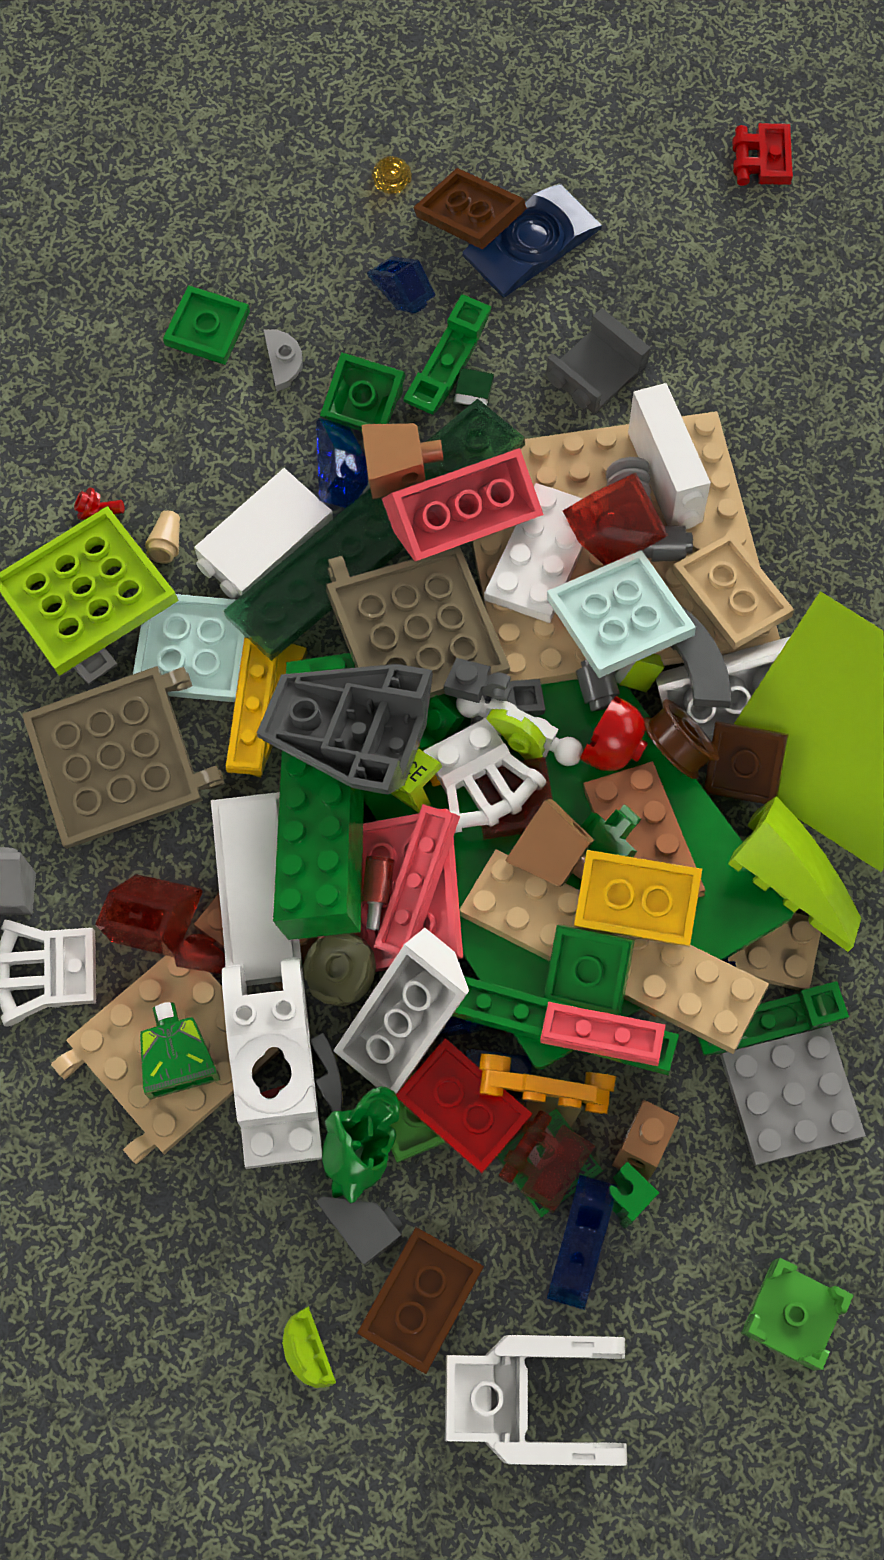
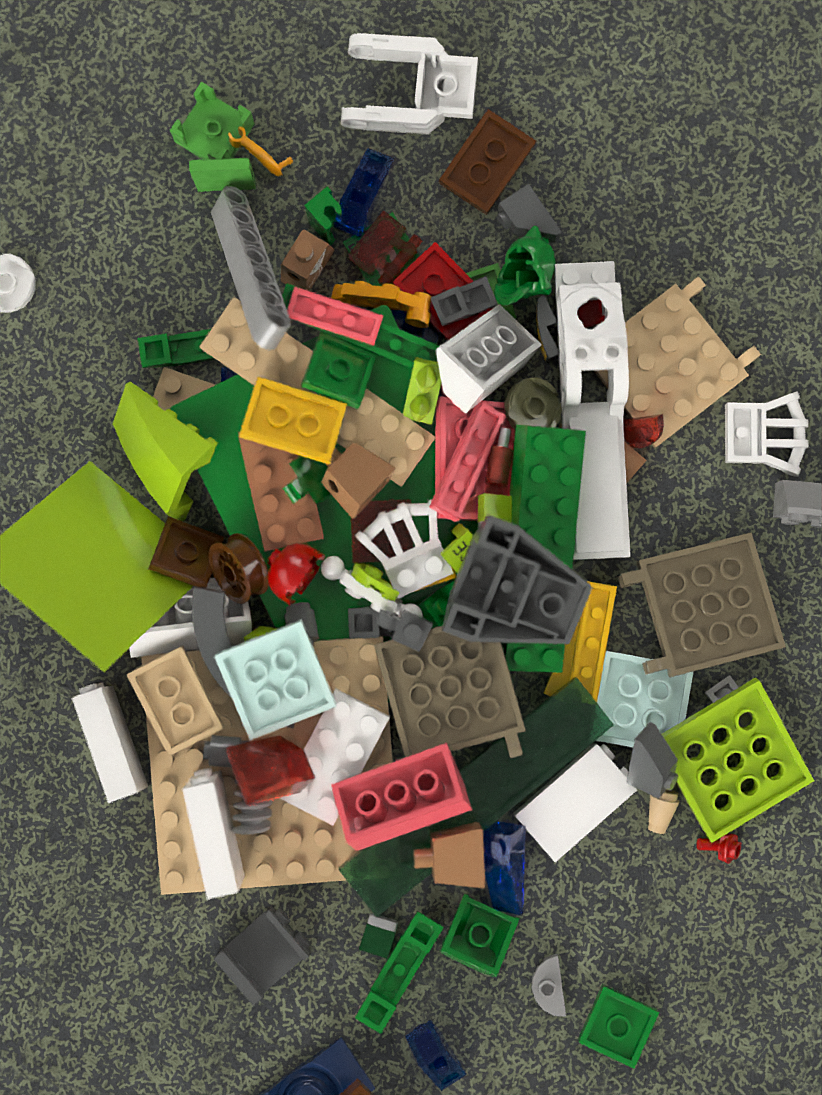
camera: 175 degrees left, 15 degrees up
clear red slope [95,874,203,958] -> none
green torso [140,1002,220,1100] -> none
lime plate [282,1306,336,1388] -> none
light grey plate [720,1026,866,1166] -> none
none -> white brick [72,682,148,803]
none -> bright green tile [189,158,256,192]
none -> light grey beam [211,186,291,350]
none -> light orange piece [228,127,293,177]
none -> lime tile [403,357,441,425]
none -> dark grey slope [431,276,498,326]
none -> lime piece [477,493,512,528]
none -> dark grey slope [627,722,678,799]

